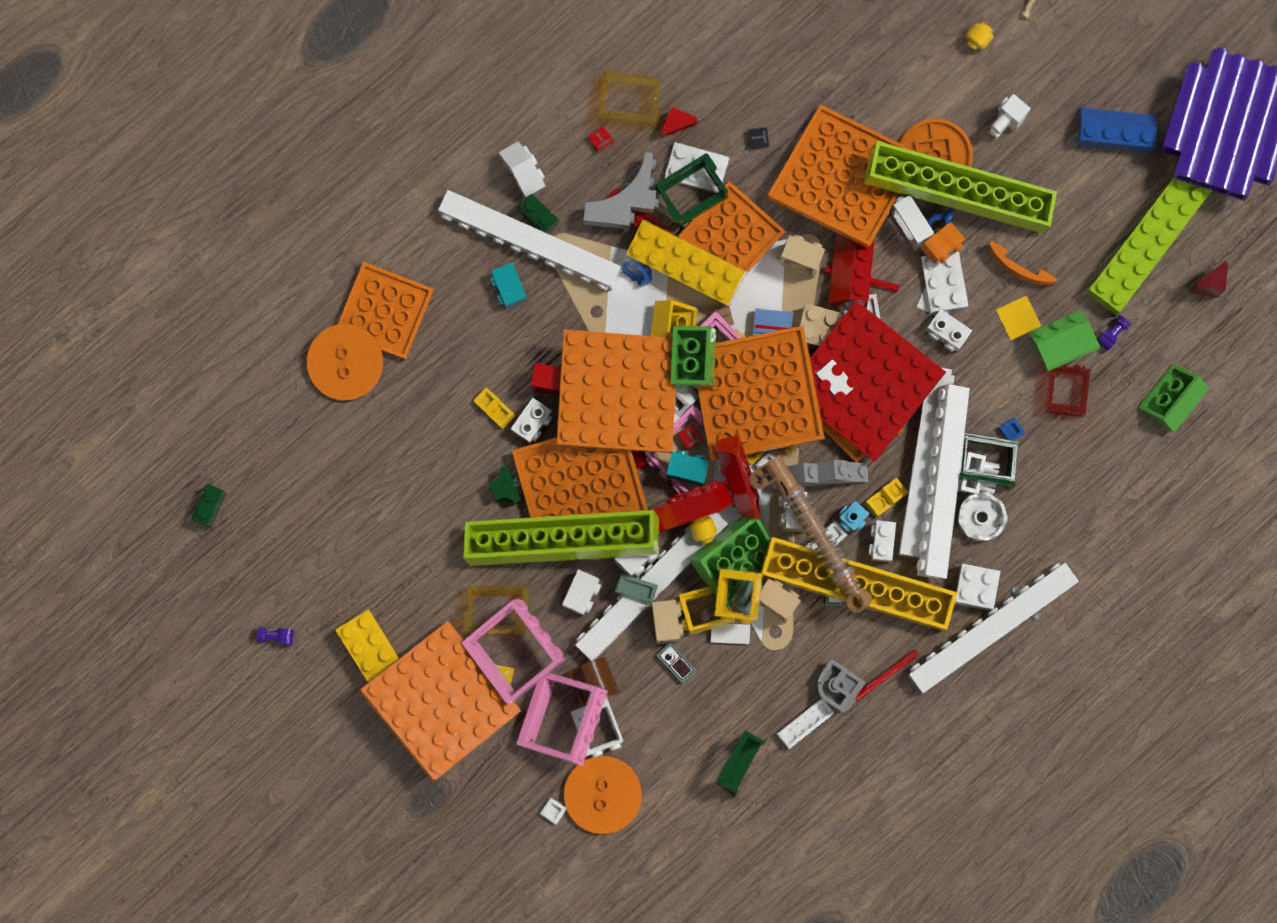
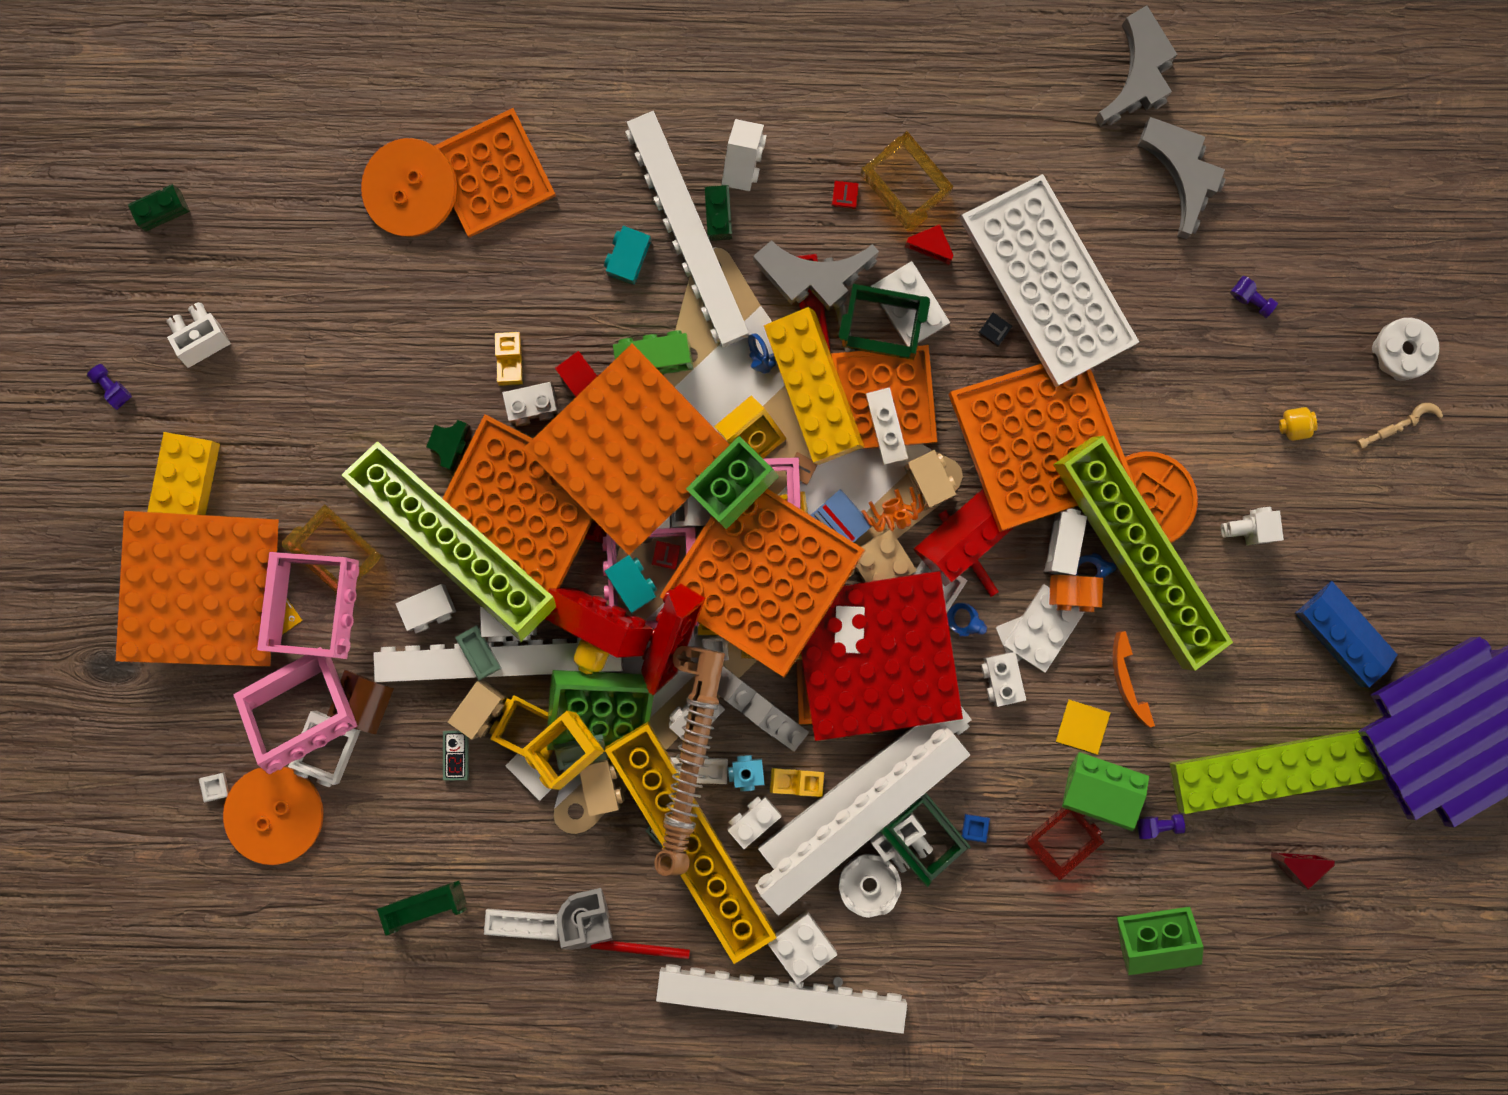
camera: 45 degrees right, 5 degrees up
none -> white brick [167,302,231,368]
none -> bright green brick [613,330,694,375]
none -> orange animal [861,487,924,532]
none -> white plate [866,387,908,465]
none -> blue piece [947,603,987,636]
none -> white plate [959,174,1139,387]

